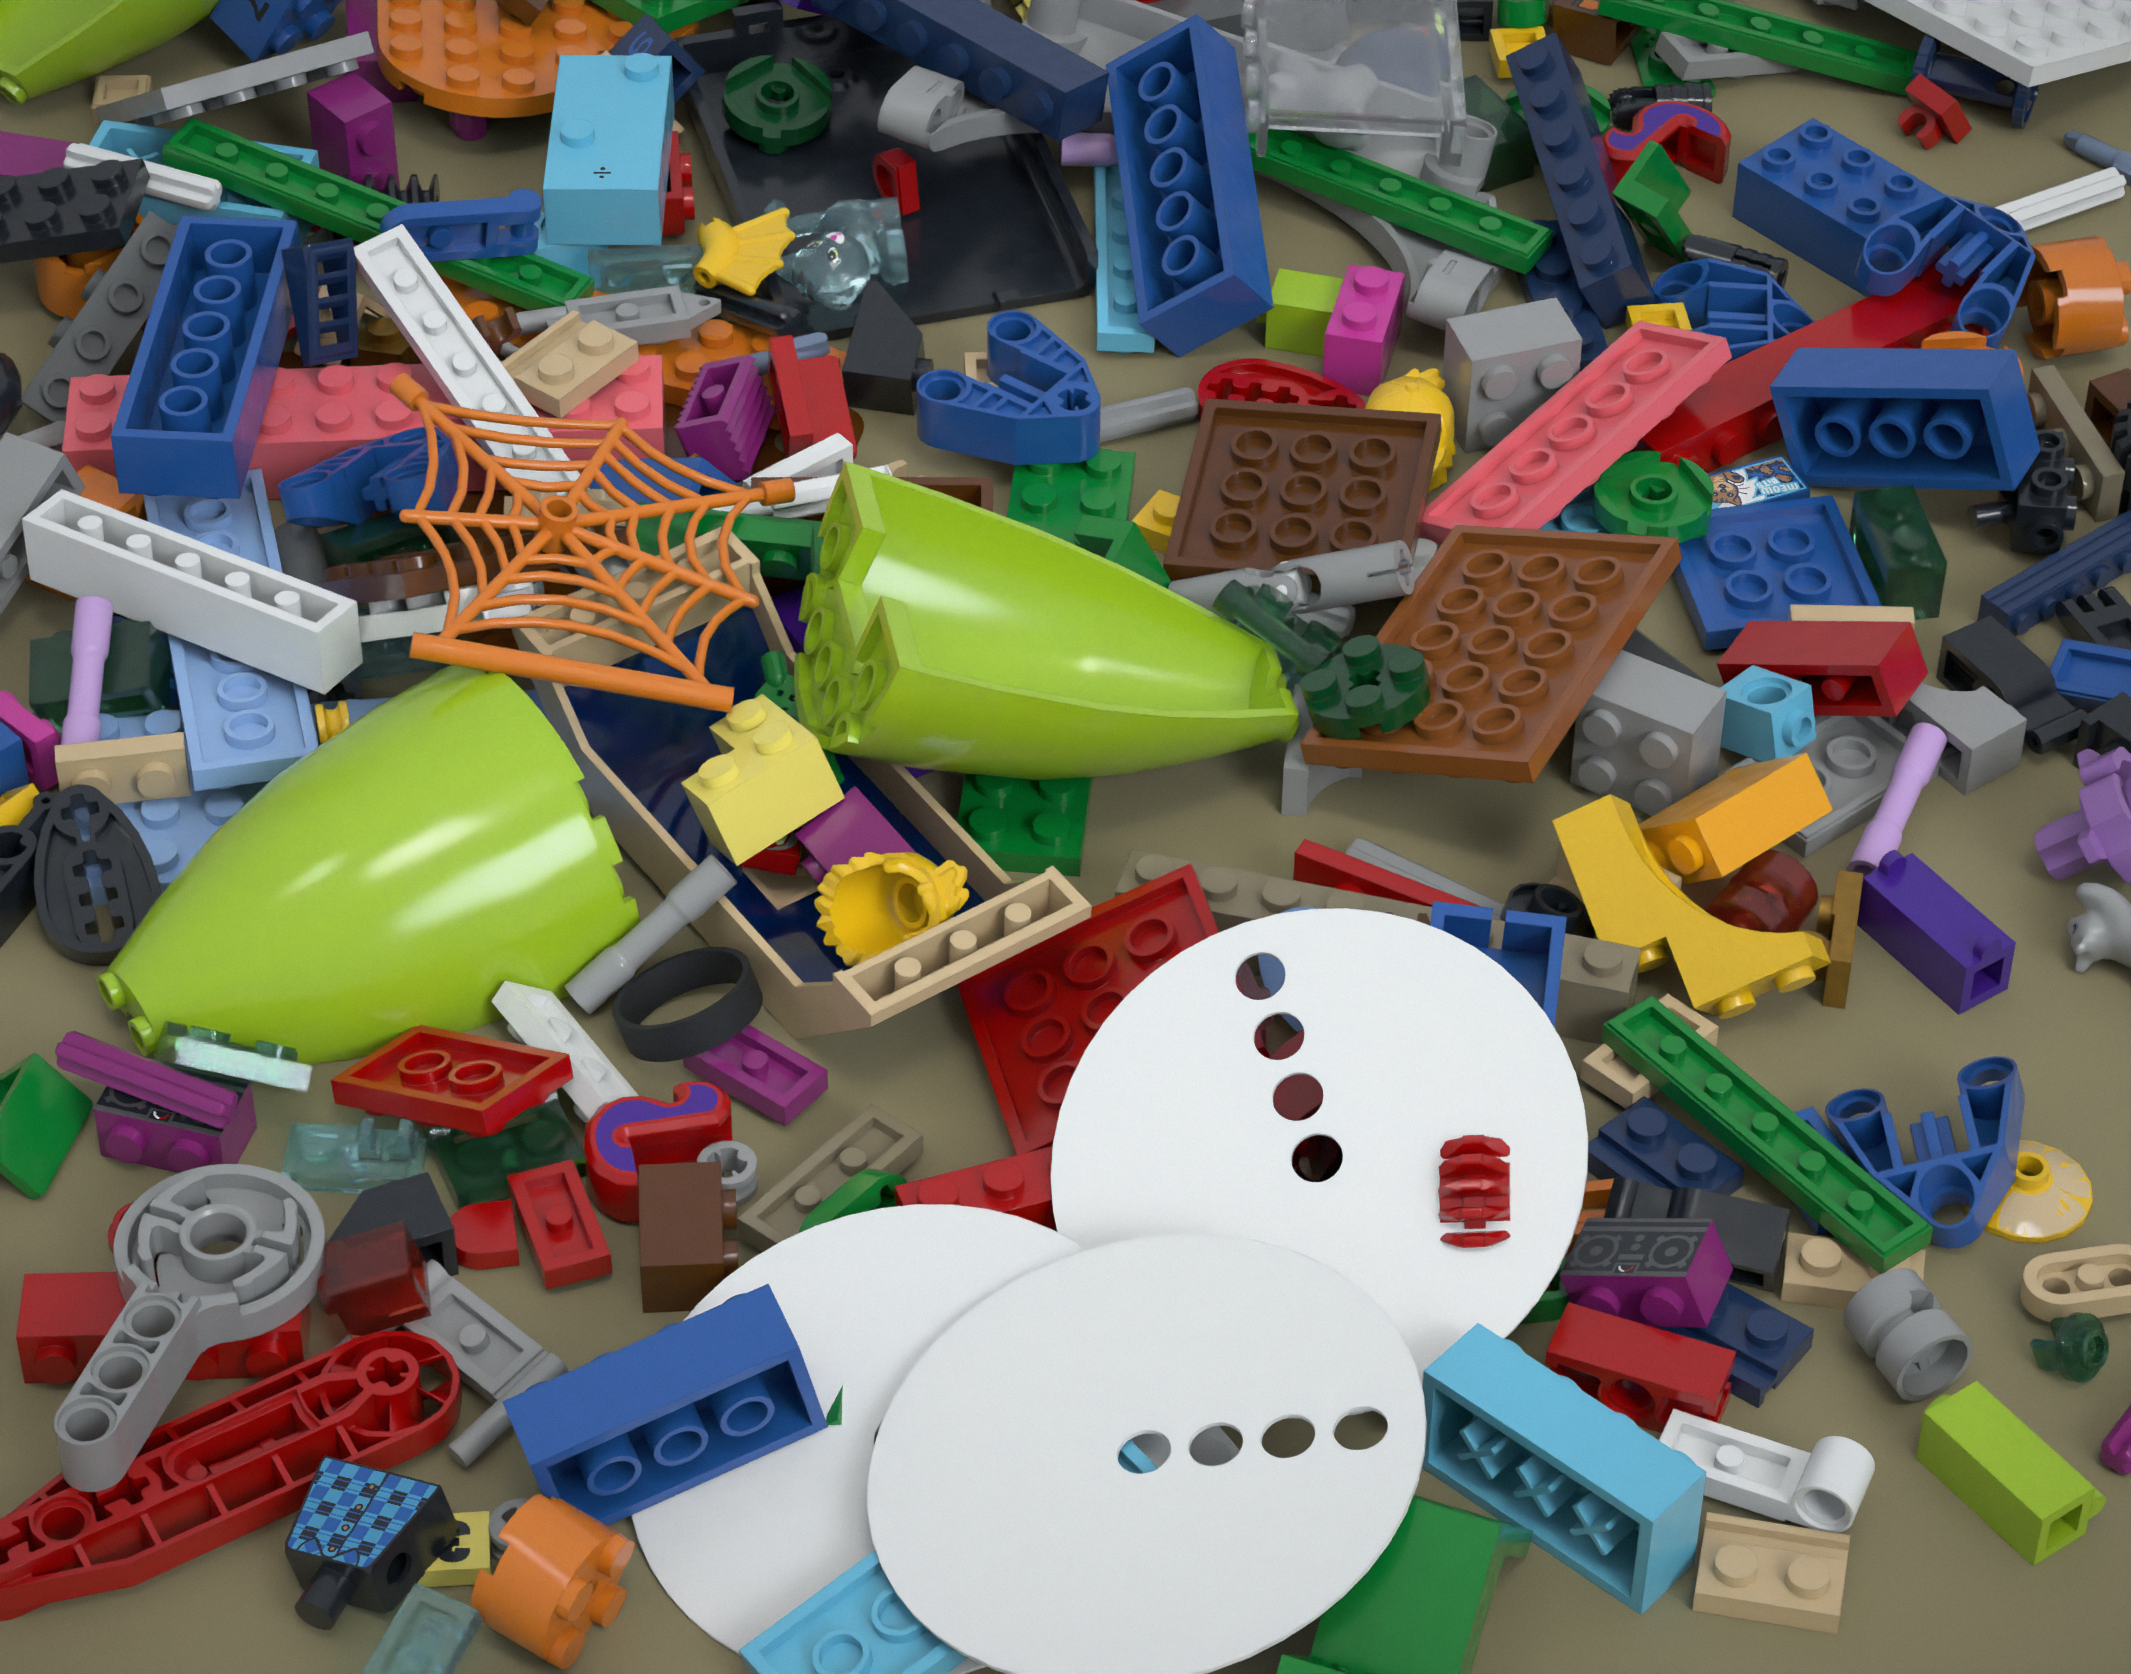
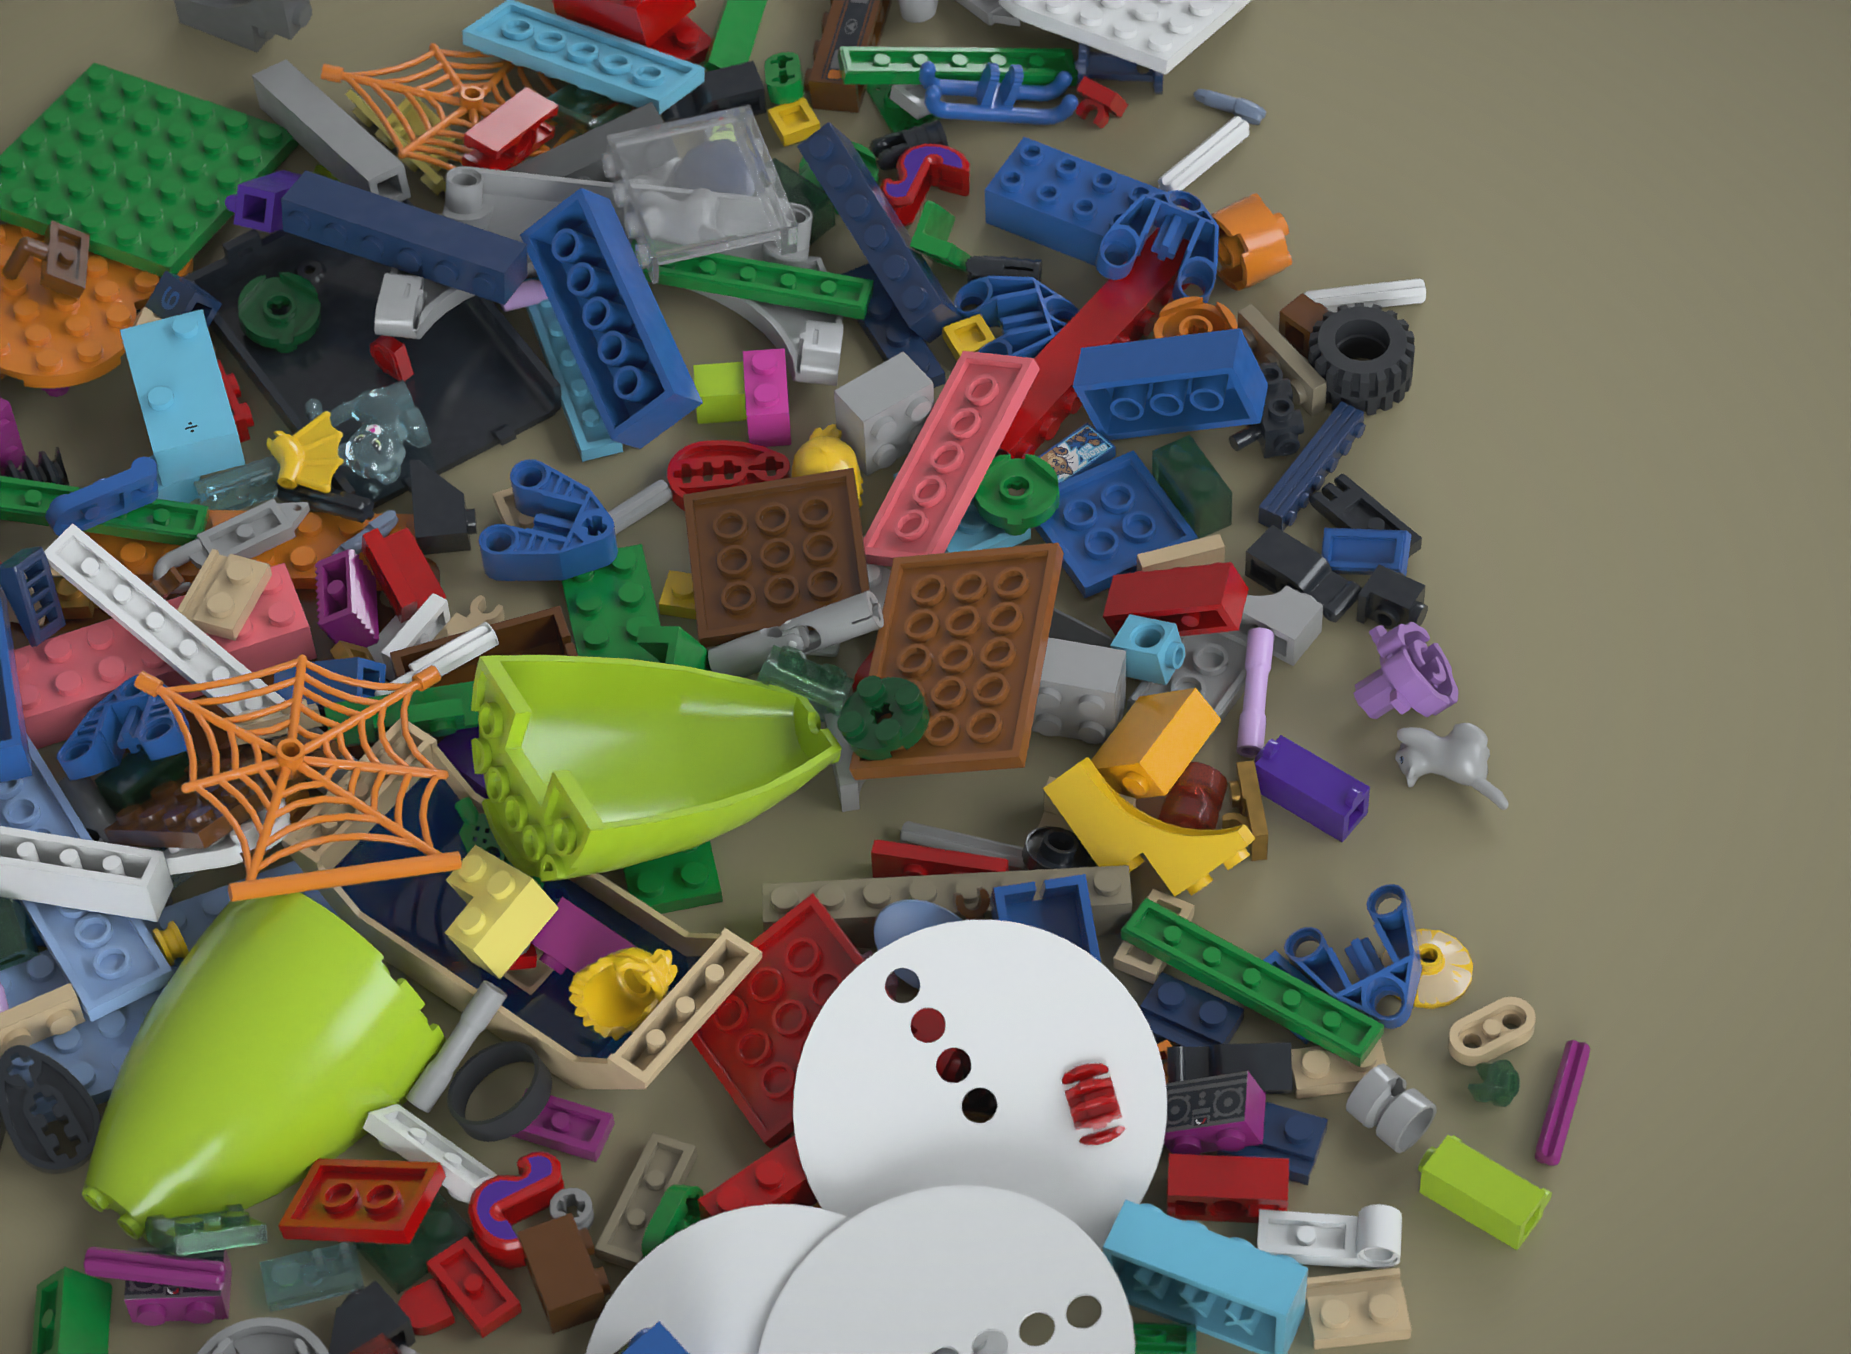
camera: 15 degrees left, 10 degrees up
none -> blue piece [919,61,1078,125]

